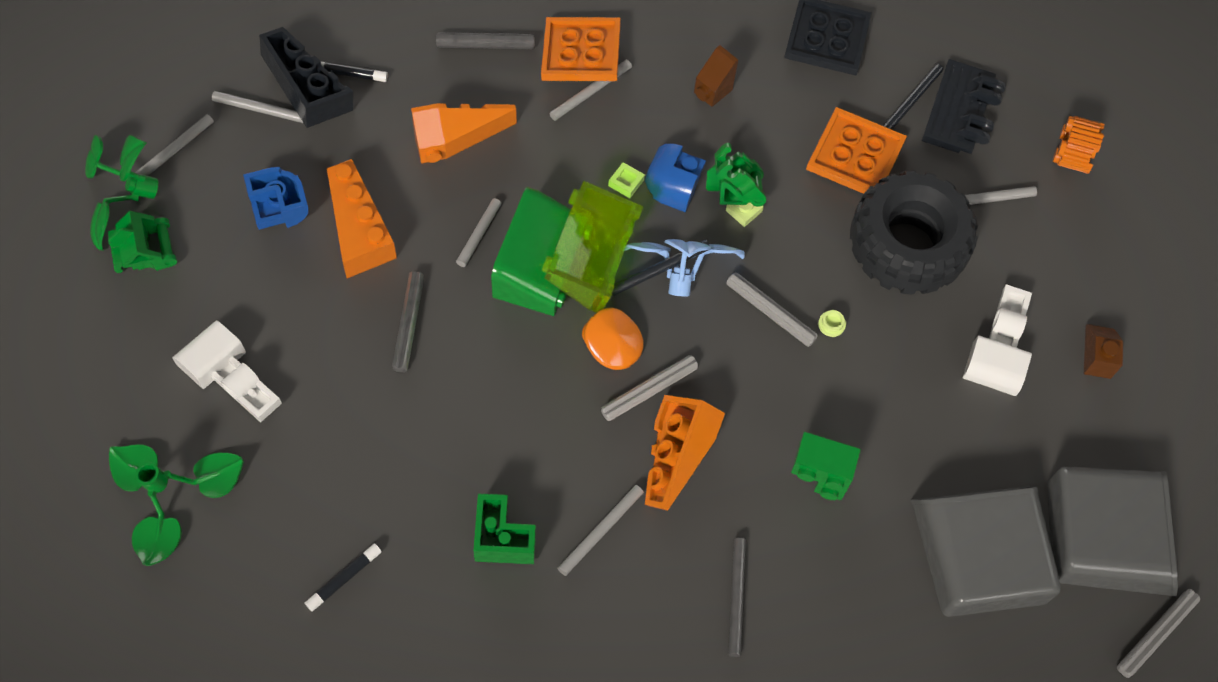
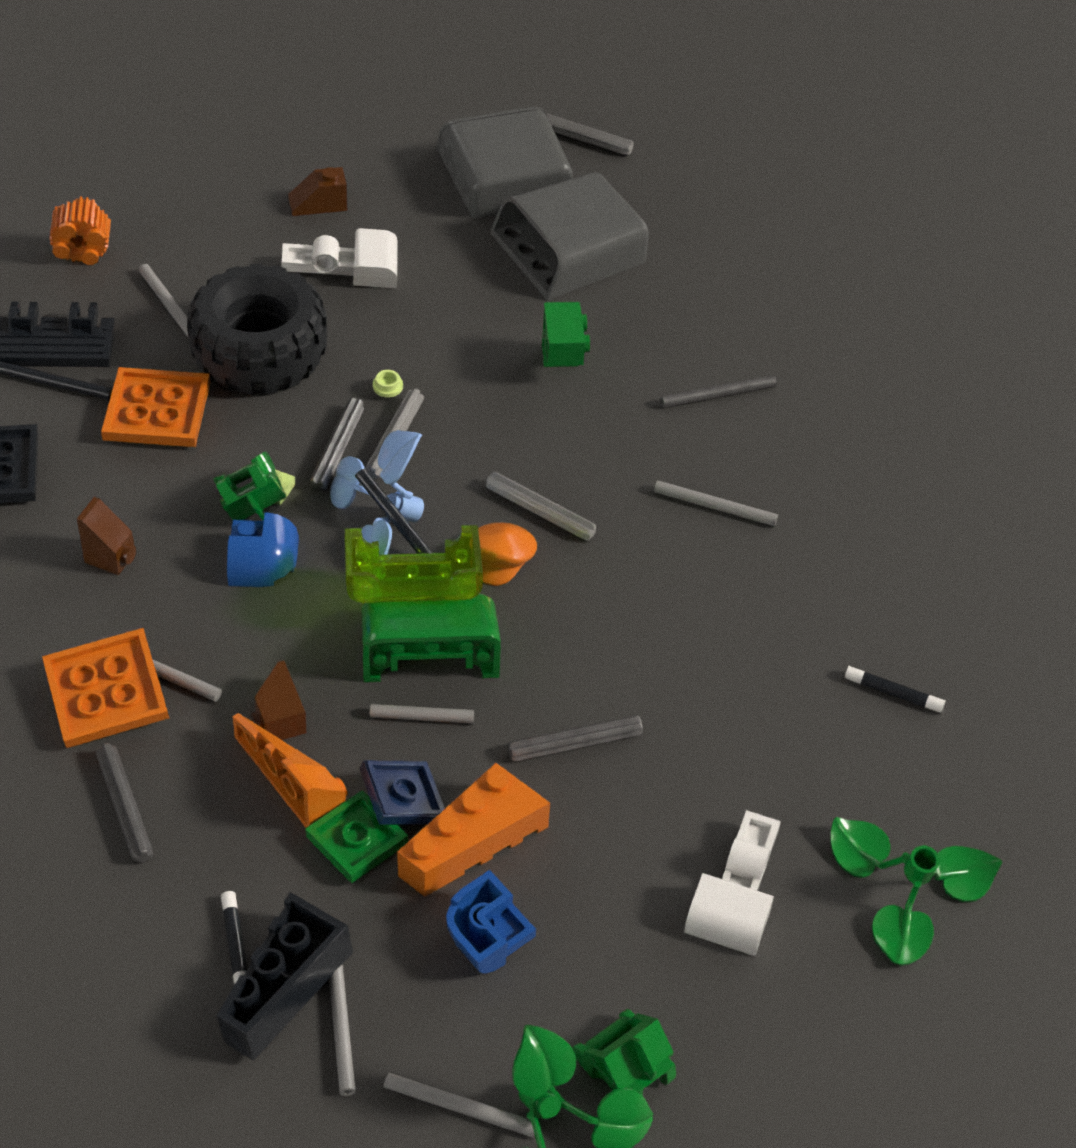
camera: 110 degrees left, 15 degrees down
green brick [473,494,536,564] -> none
yellowish green plate [608,162,645,198] -> none
orange wedge [645,395,725,511] -> none
none -> reddish brown slope [251,660,307,740]
none -> green plate [305,790,408,884]
none -> flat silver axle [310,398,364,491]
none -> dark blue plate [359,760,445,825]

